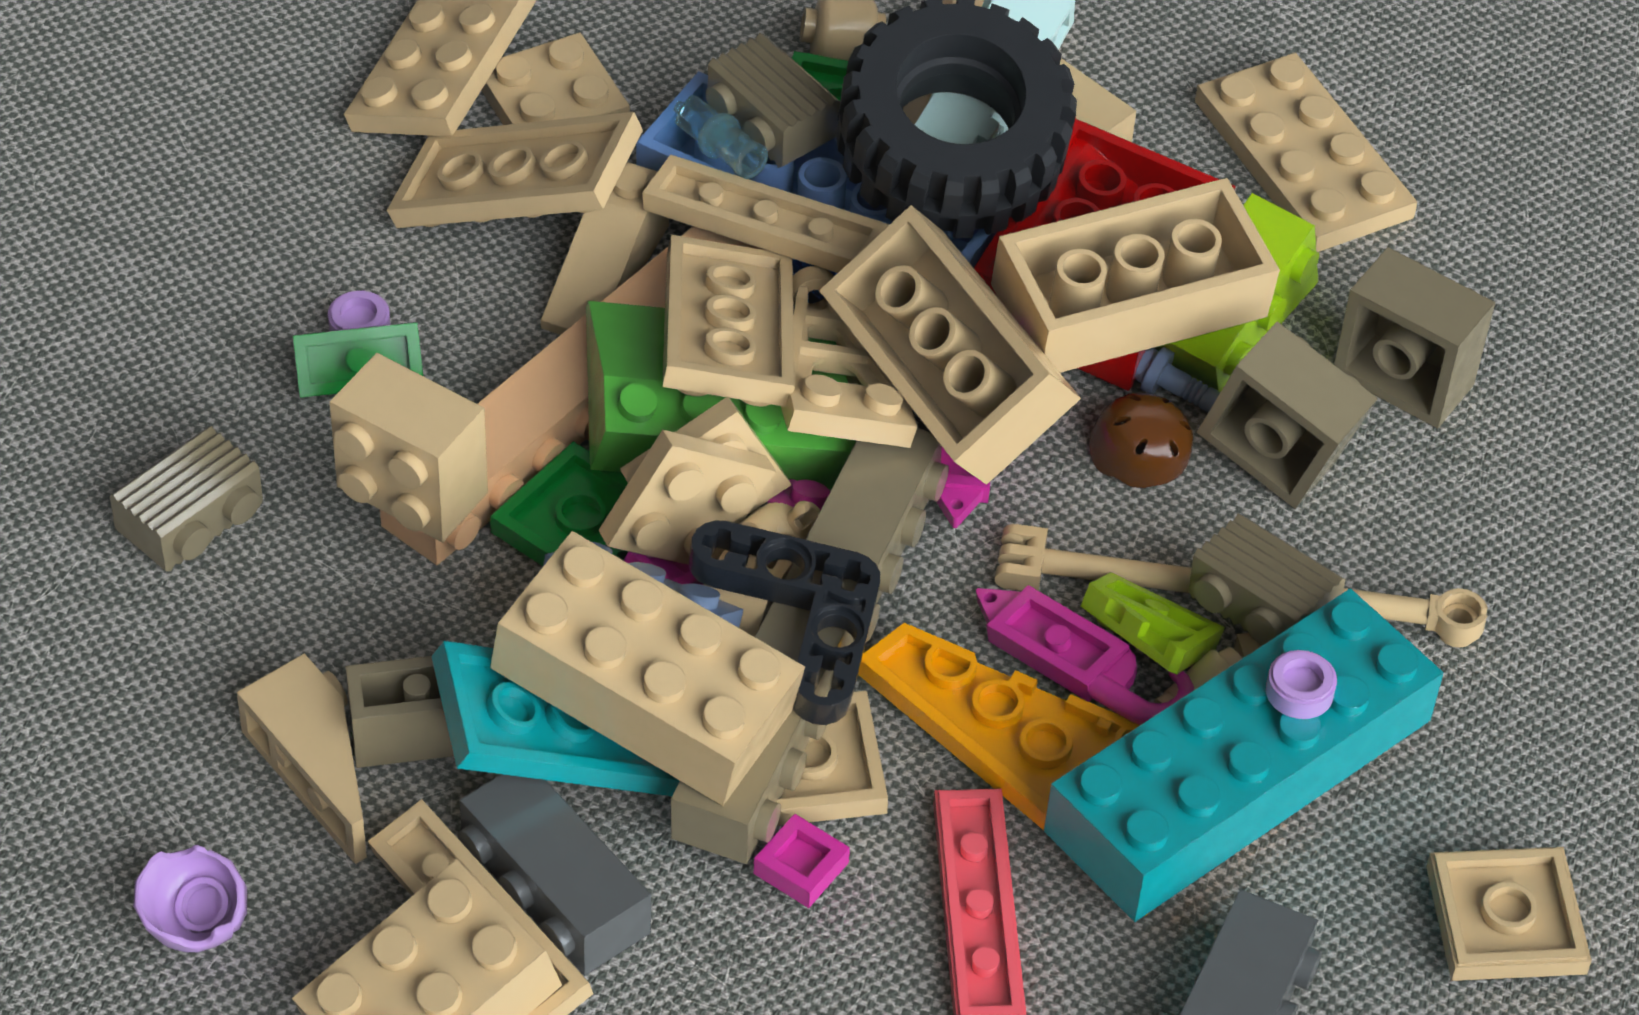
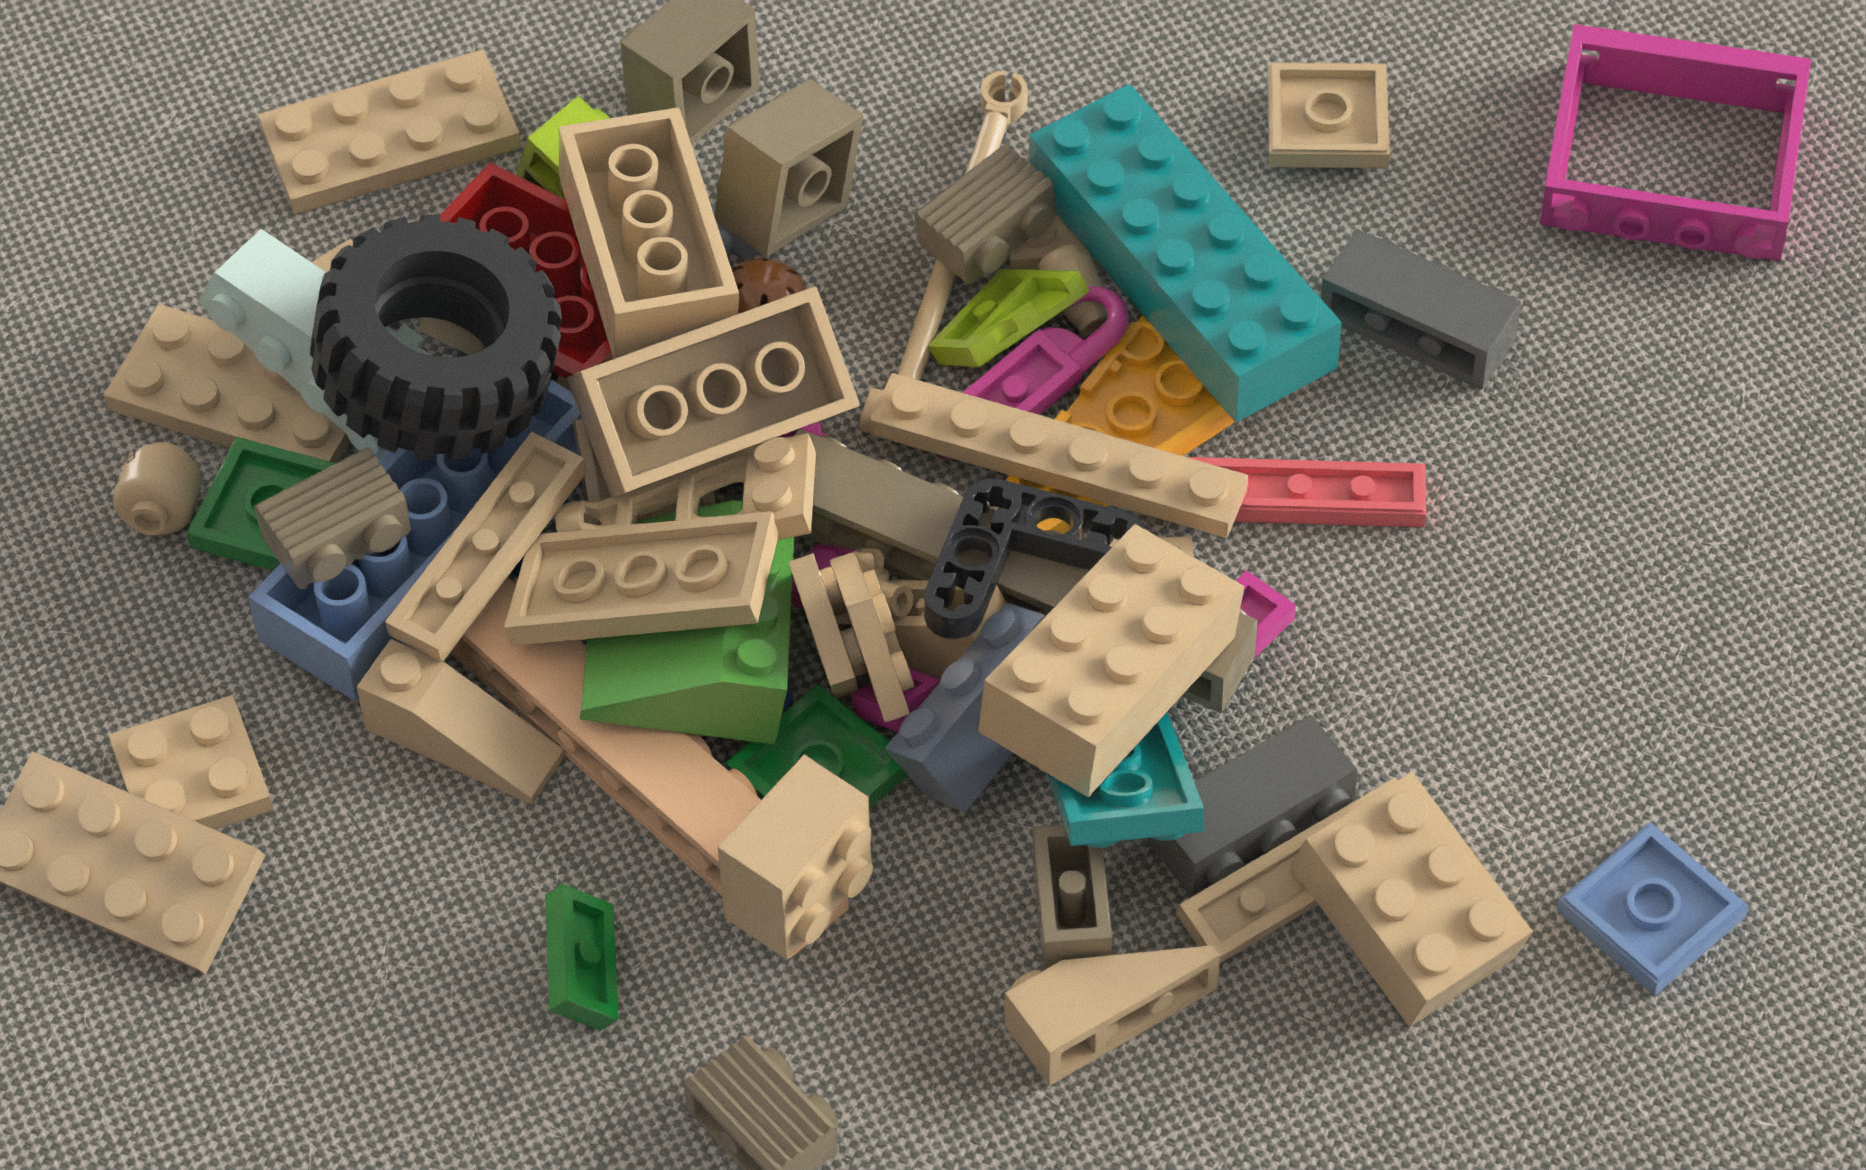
camera: 80 degrees left, 5 degrees up
lavender hair [133,845,247,952] -> none
lavender tile [328,291,390,331] -> none
tan plate [387,112,643,228] -> none
clear light blue axle [674,95,768,179] -> none
lavender tile [1266,650,1337,719] -> none
none -> tan plate [870,373,1248,538]

